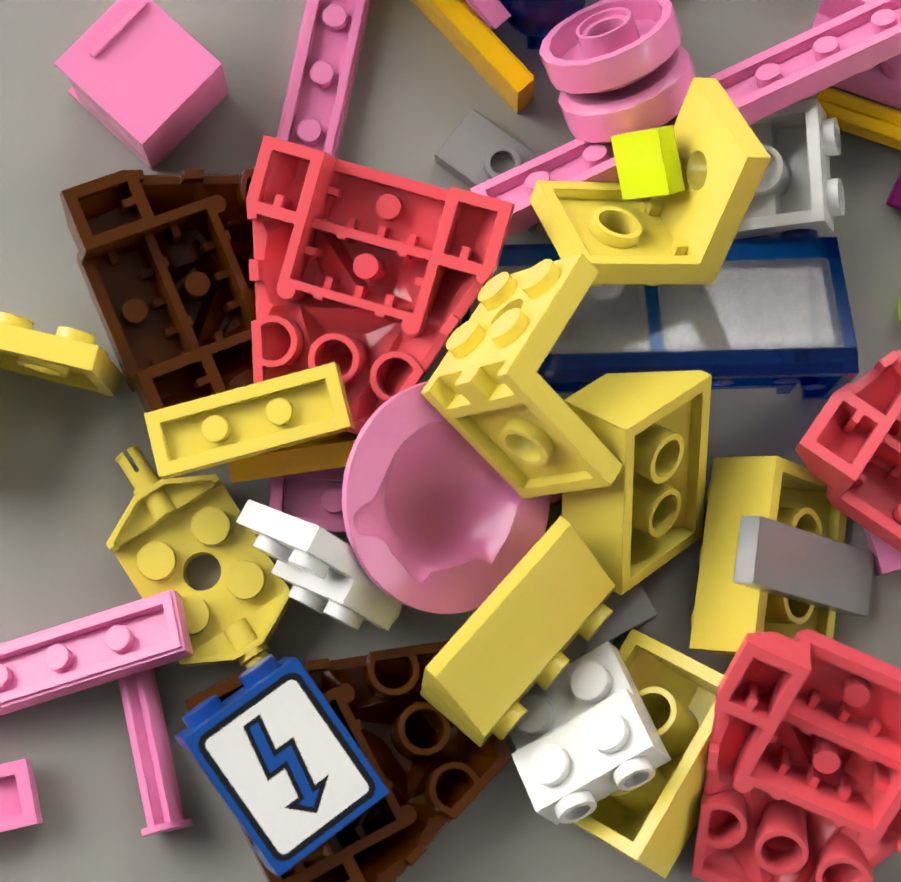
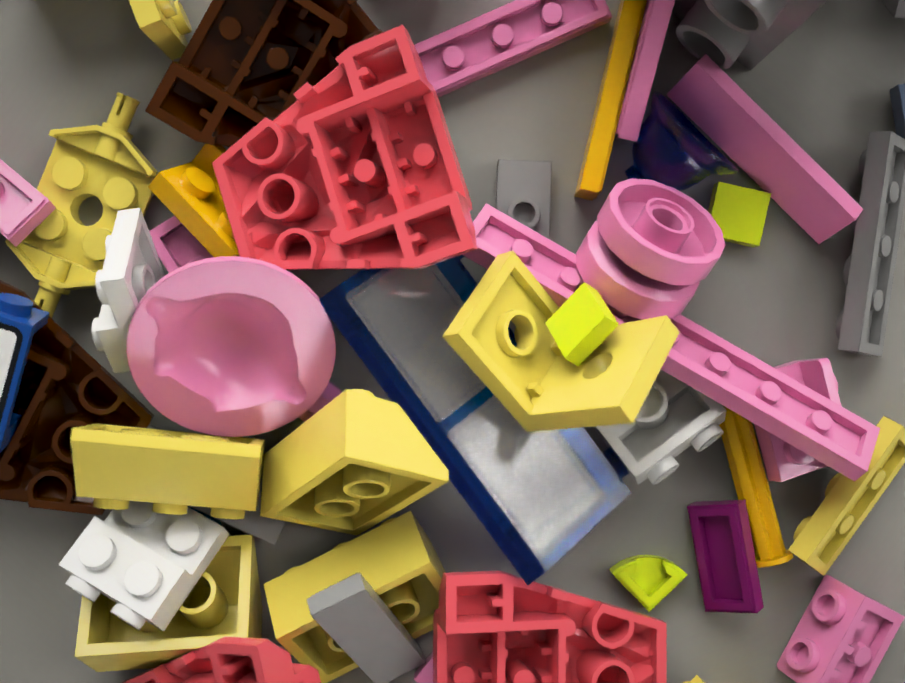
camera: 50 degrees right, 10 degrees up
light yellow plate [144,362,355,479] -> none
light yellow bracket [421,253,623,499] -> none

